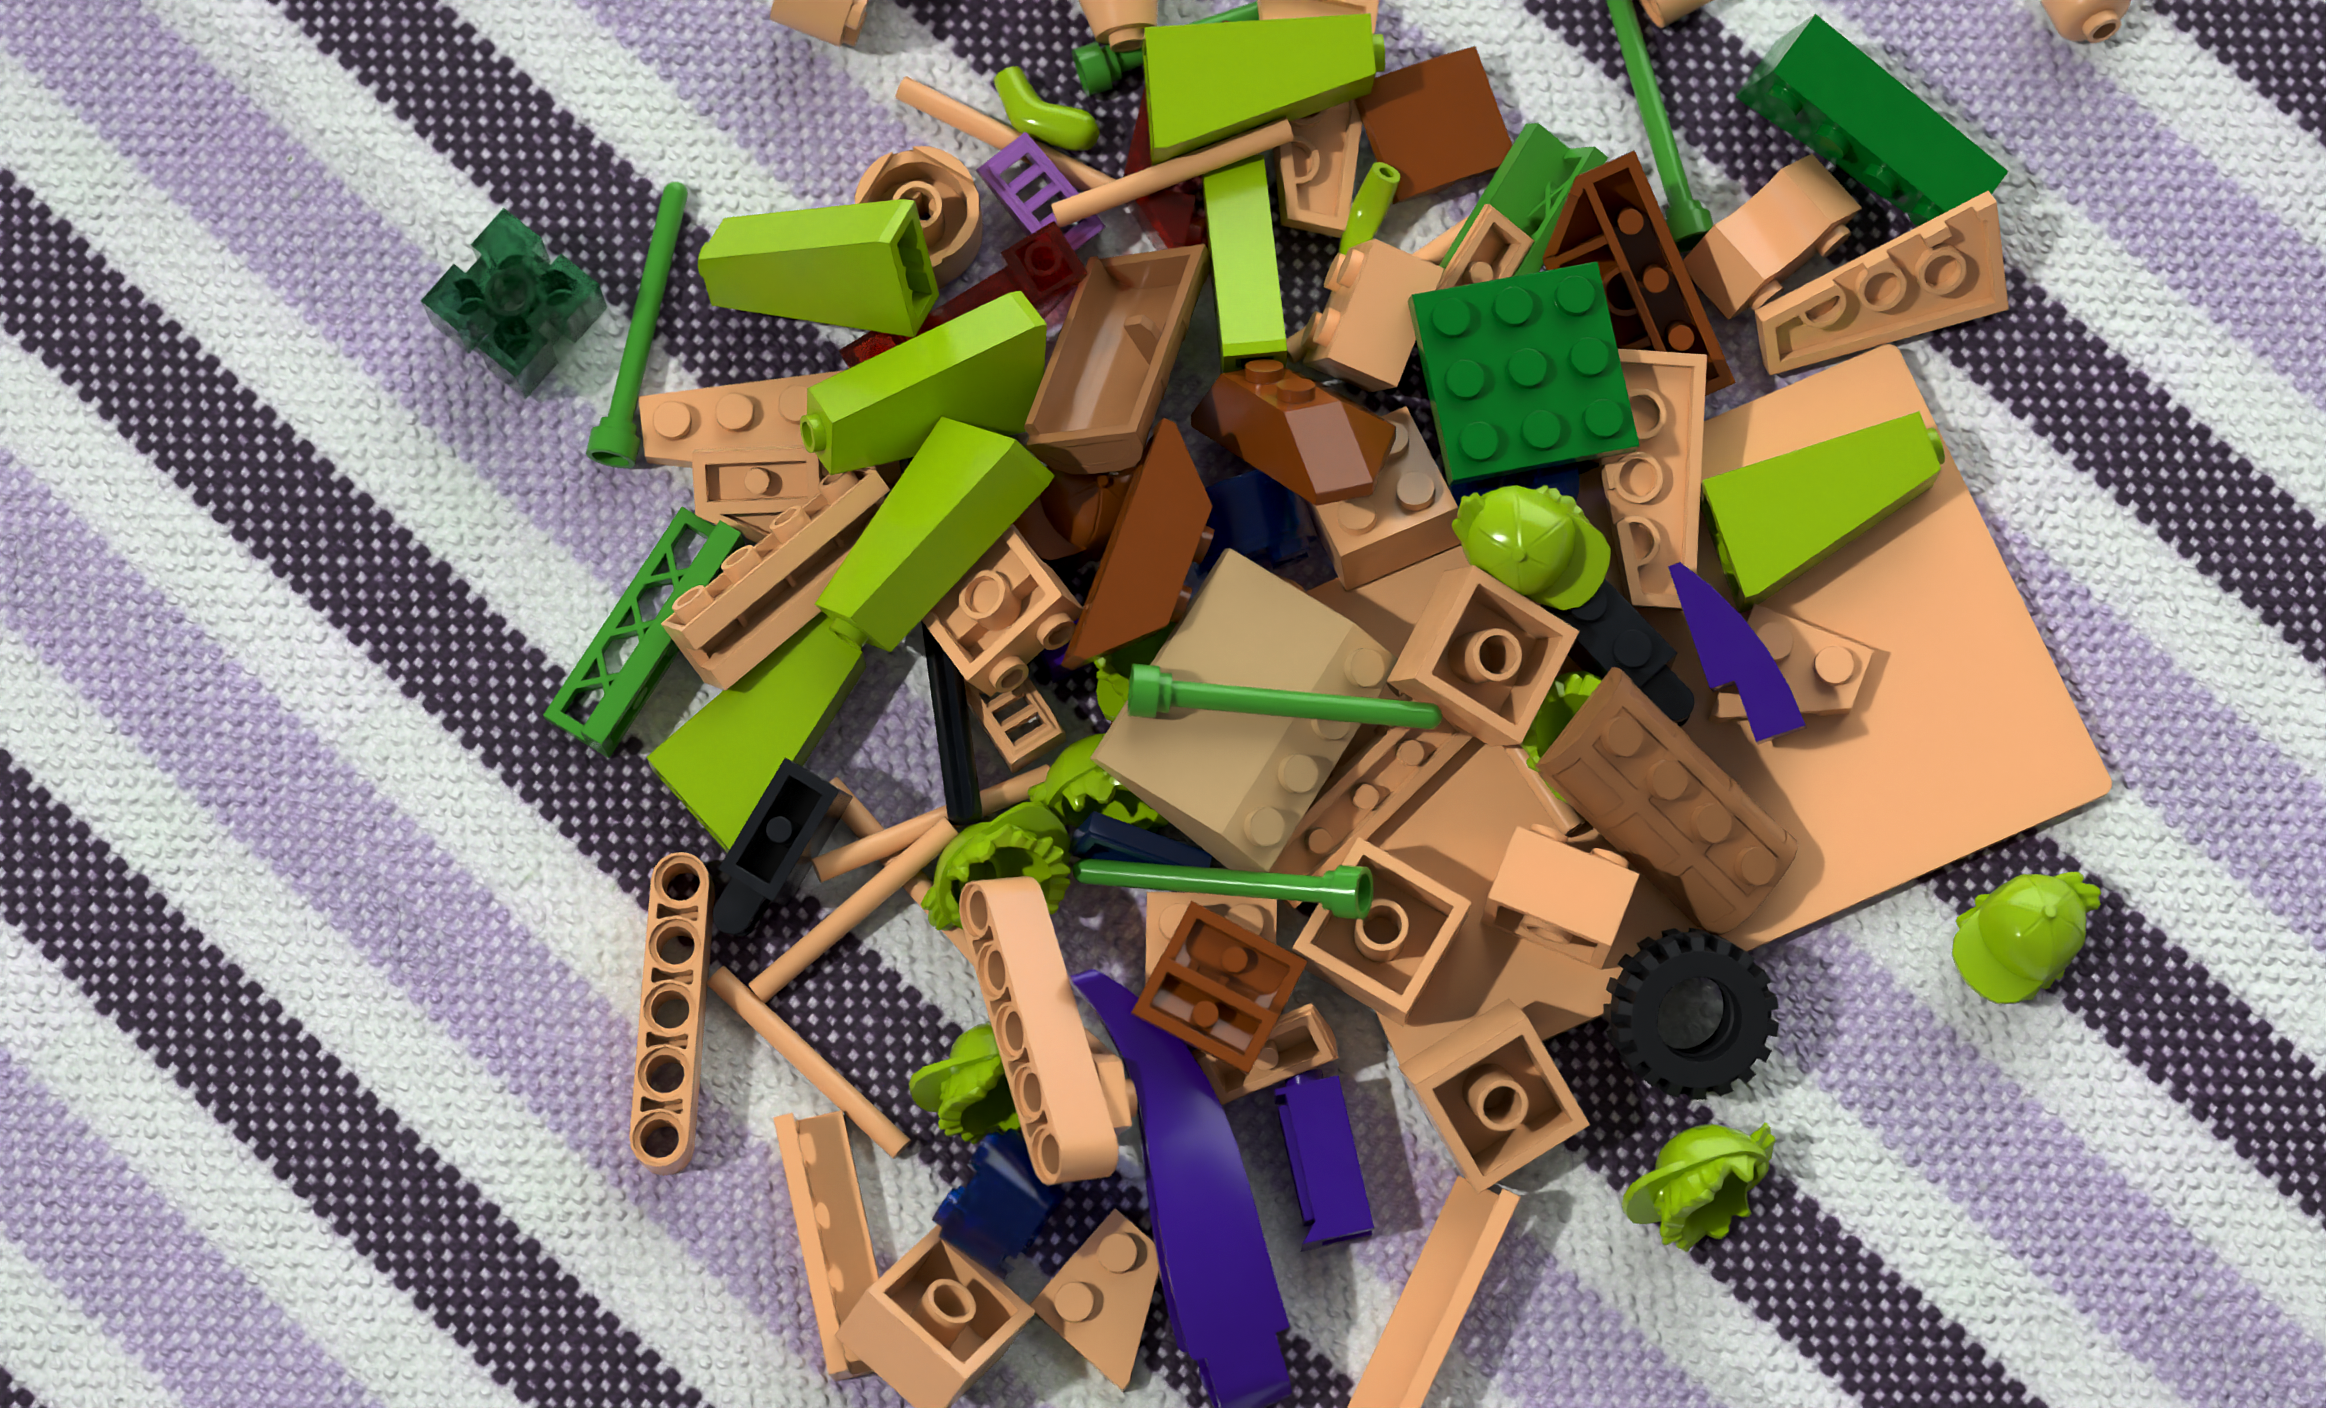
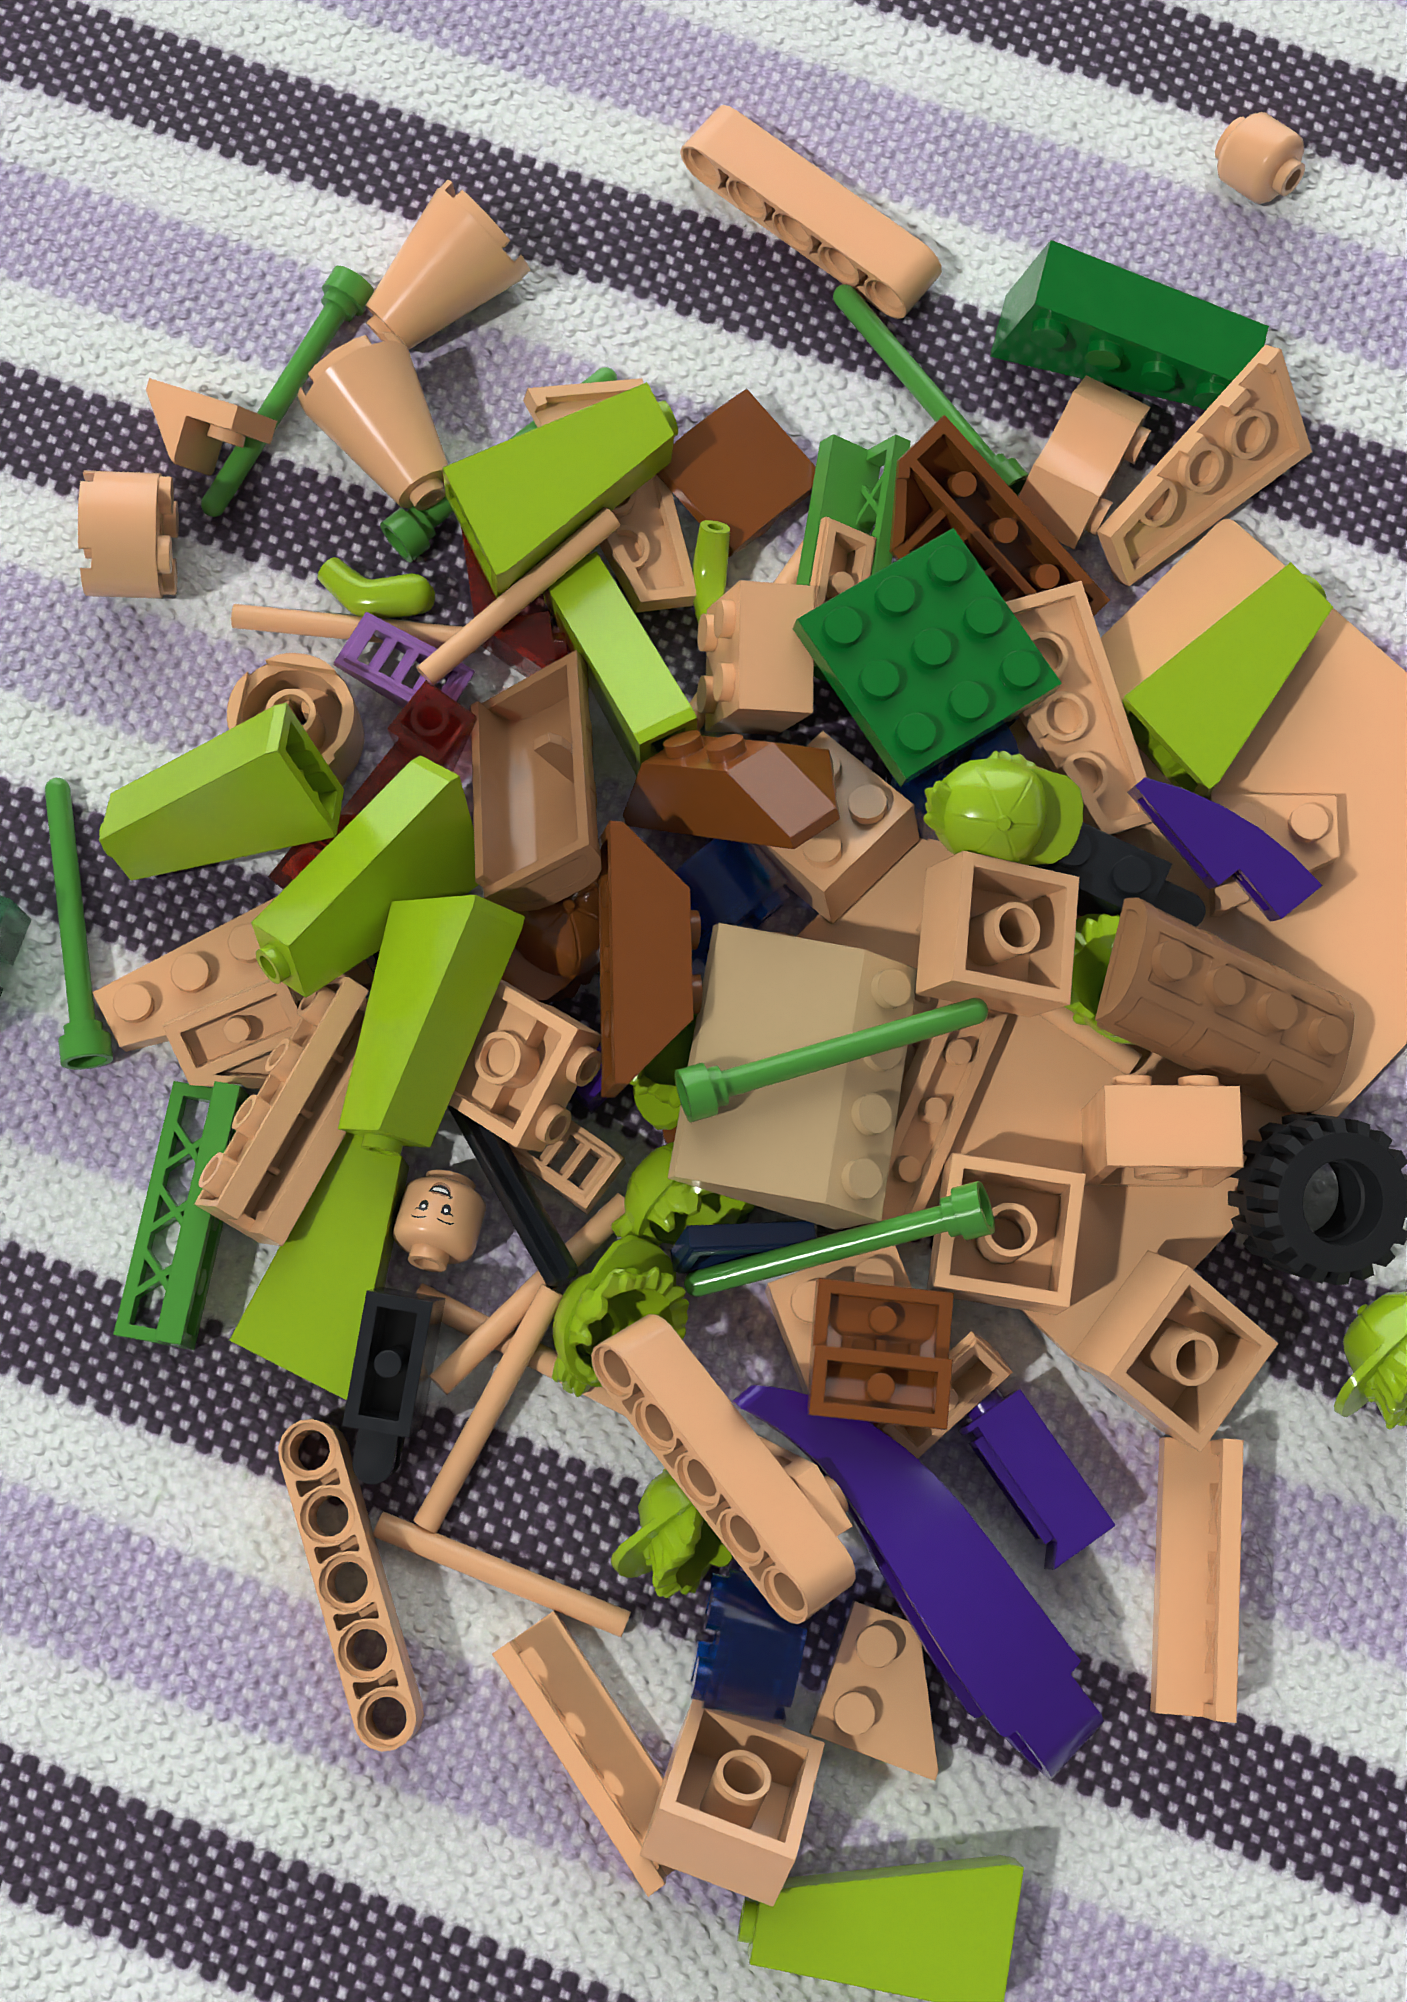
camera: 25 degrees left, 0 degrees up
none -> light nougat head [393,1169,486,1272]

